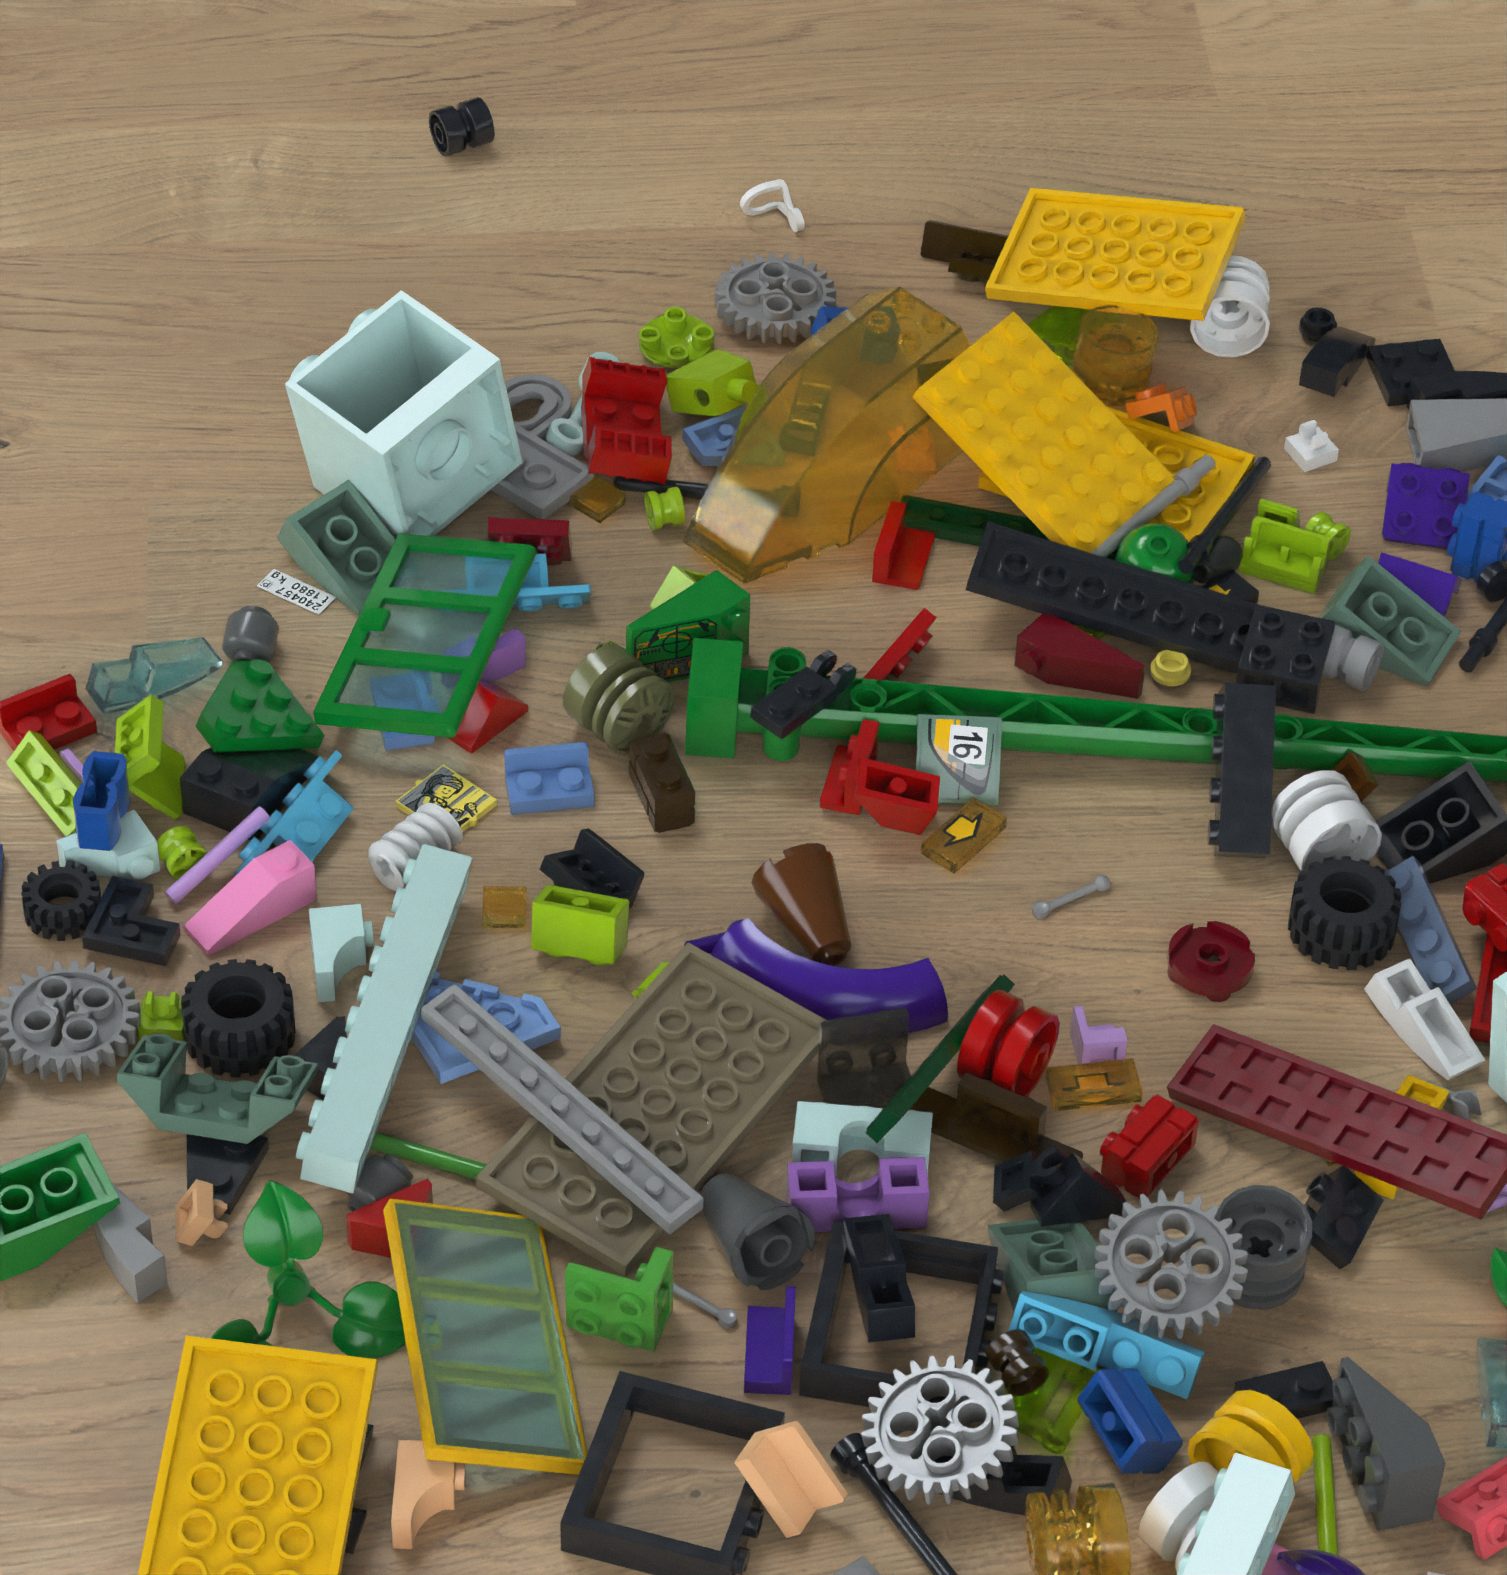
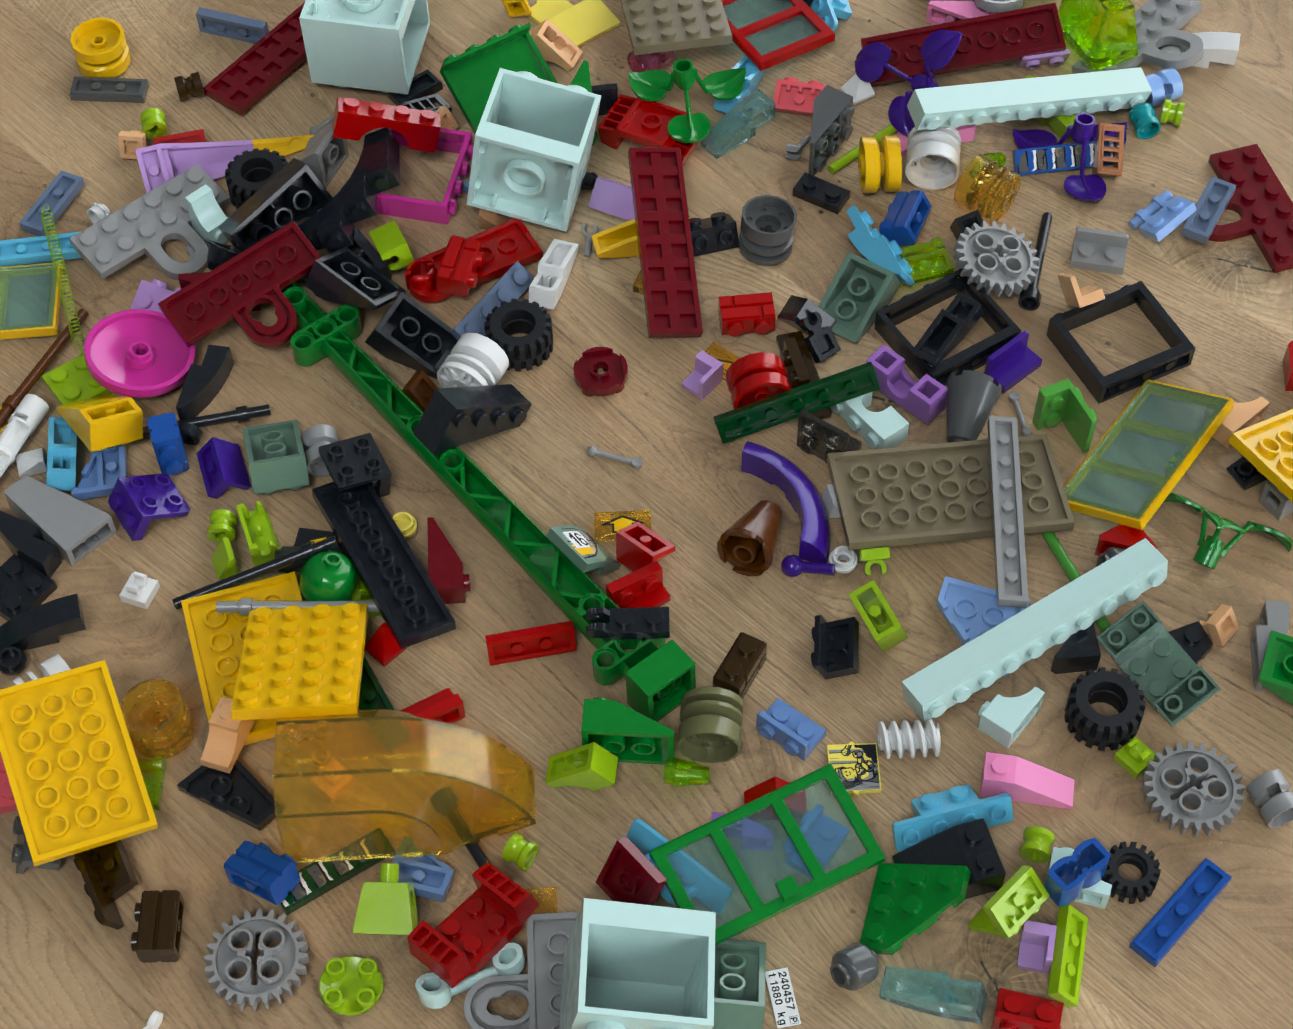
camera: 130 degrees left, 10 degrees up
black plate [82,876,181,966] -> none
lavender bar [164,806,270,905] -> none
clear yellow tile [482,886,527,928] -> none
dark brown wheel [986,1329,1050,1397] -> none
light grey gear [1094,1190,1248,1339] -> none
orange bracket [1125,384,1197,432] -> none
none -> dark brown brick [131,890,184,963]

